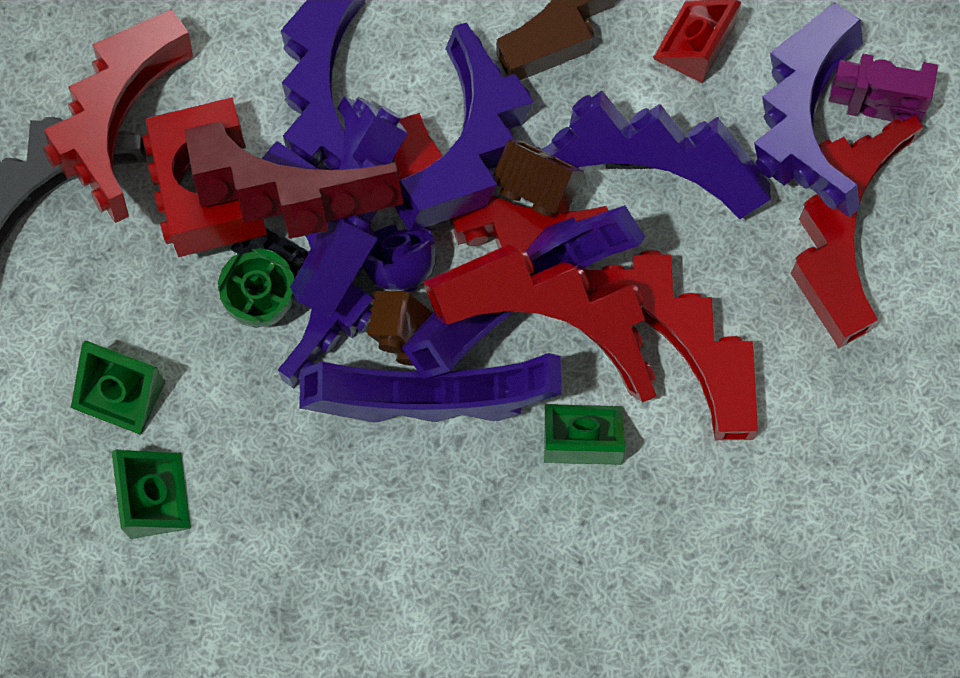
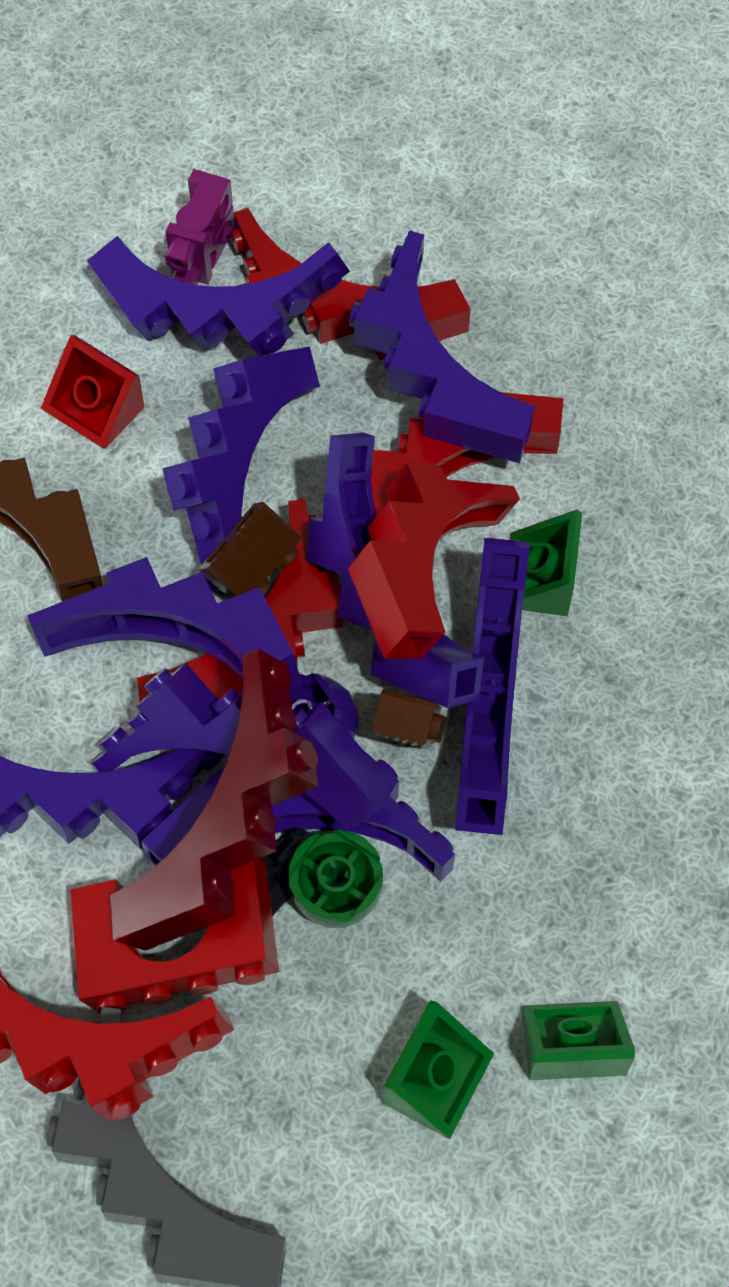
camera: 85 degrees left, 10 degrees down
none -> dark purple arch [349,230,536,464]

